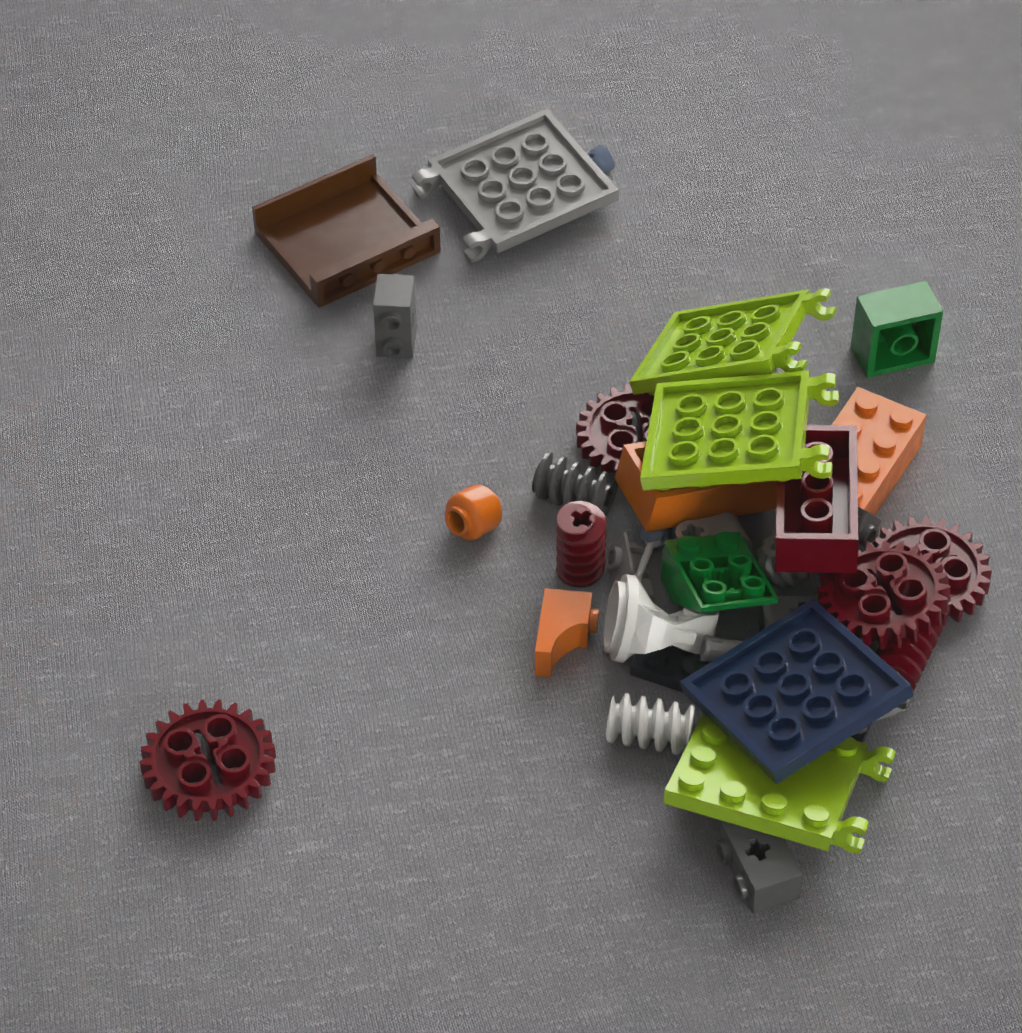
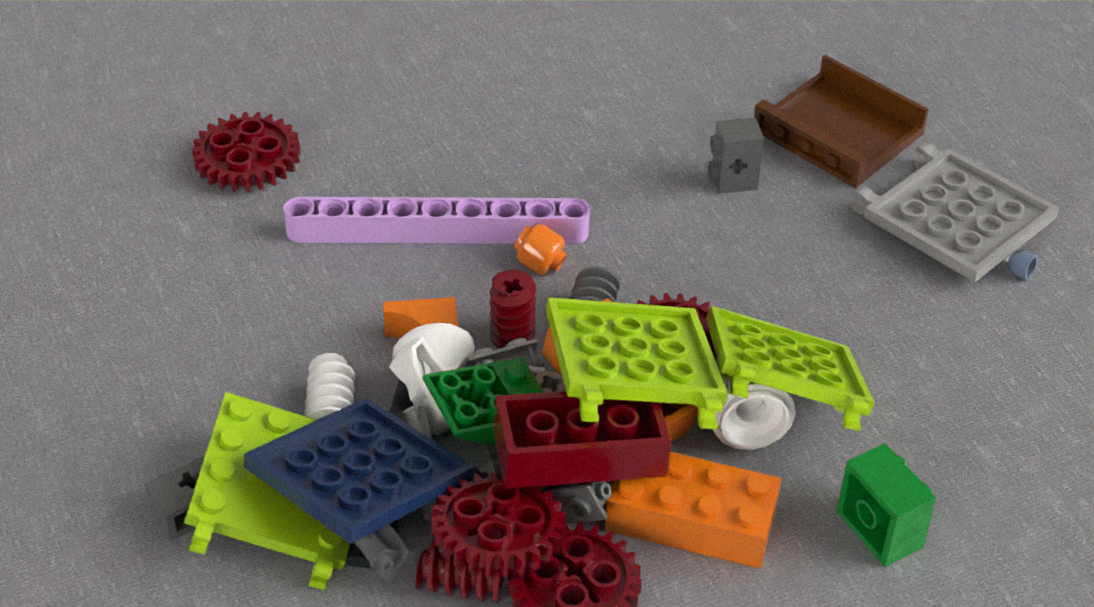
camera: 75 degrees right, 5 degrees down
none -> lavender beam [283,197,590,244]

